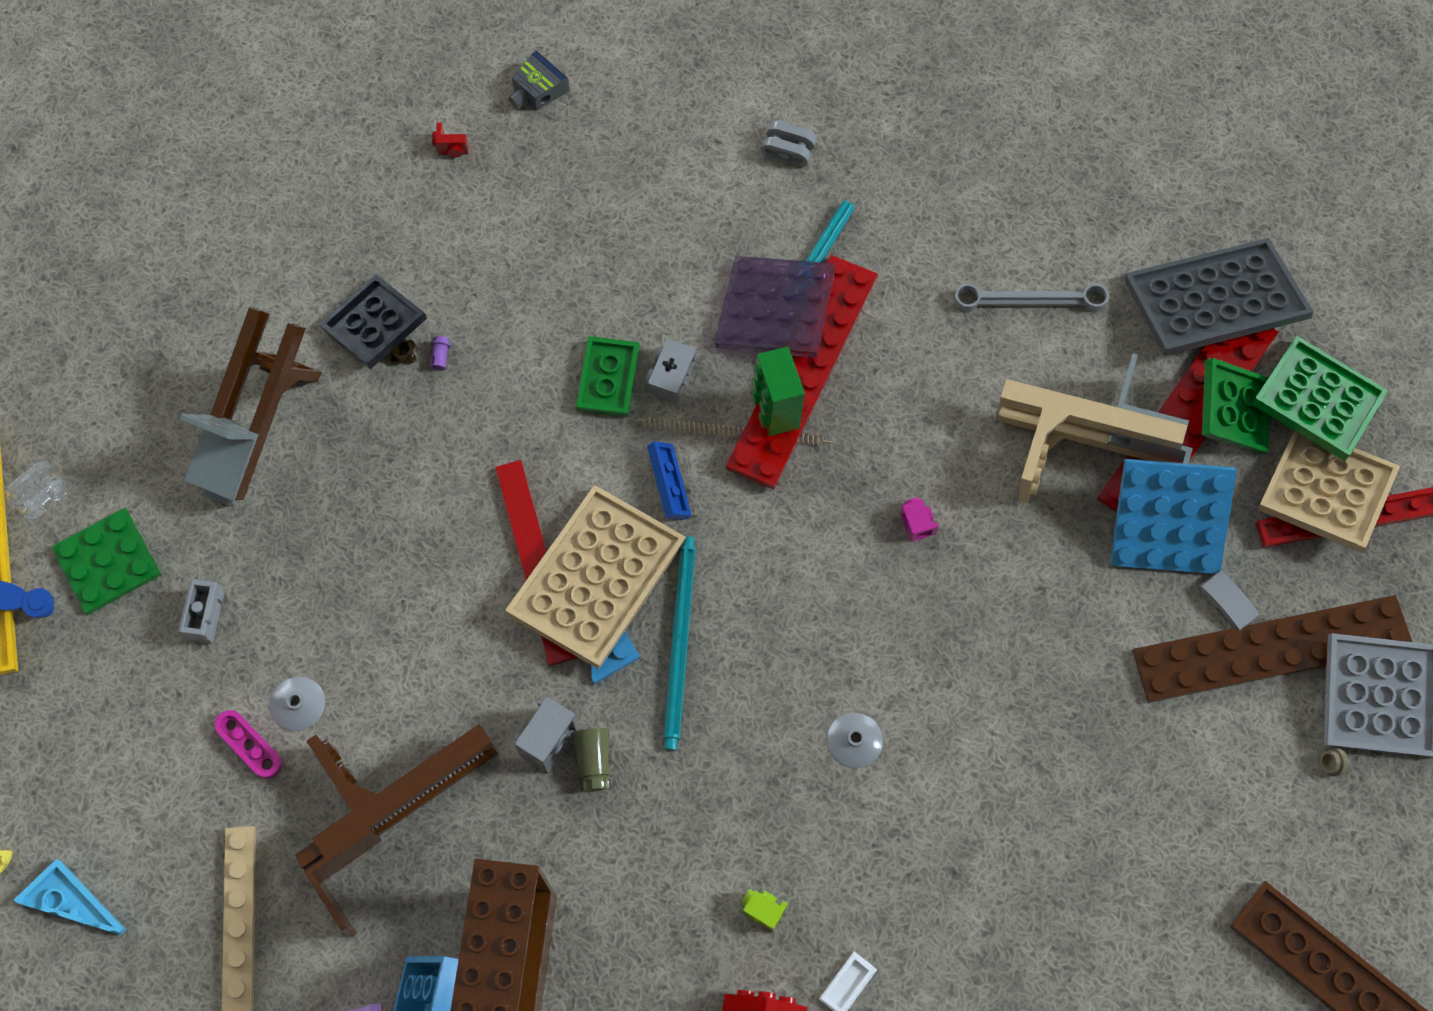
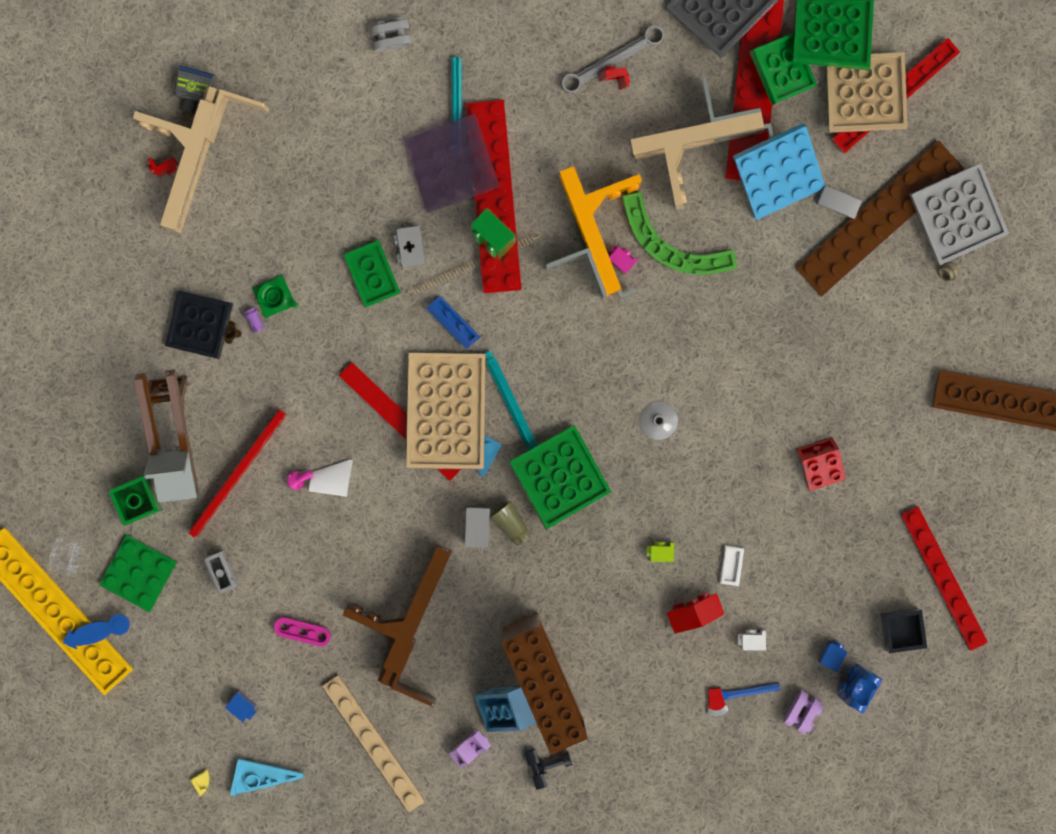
camera: 30 degrees left, 20 degrees up
light grey dish [269,677,325,731] -> none
none -> green brick [108,476,163,526]
none -> tan piece [133,86,269,233]
none -> red tile [188,410,287,538]
none -> blue brick [225,691,257,722]
none -> green hat [252,275,299,319]
none -> dark pink plate [287,469,314,490]
none -> white slope [309,460,353,497]
none -> green plate [508,425,612,530]
none -> light orange piece [545,166,642,300]
none -> red bracket [598,66,630,90]
none -> bright green plate [623,192,737,275]
none -> red bracket [796,437,846,491]

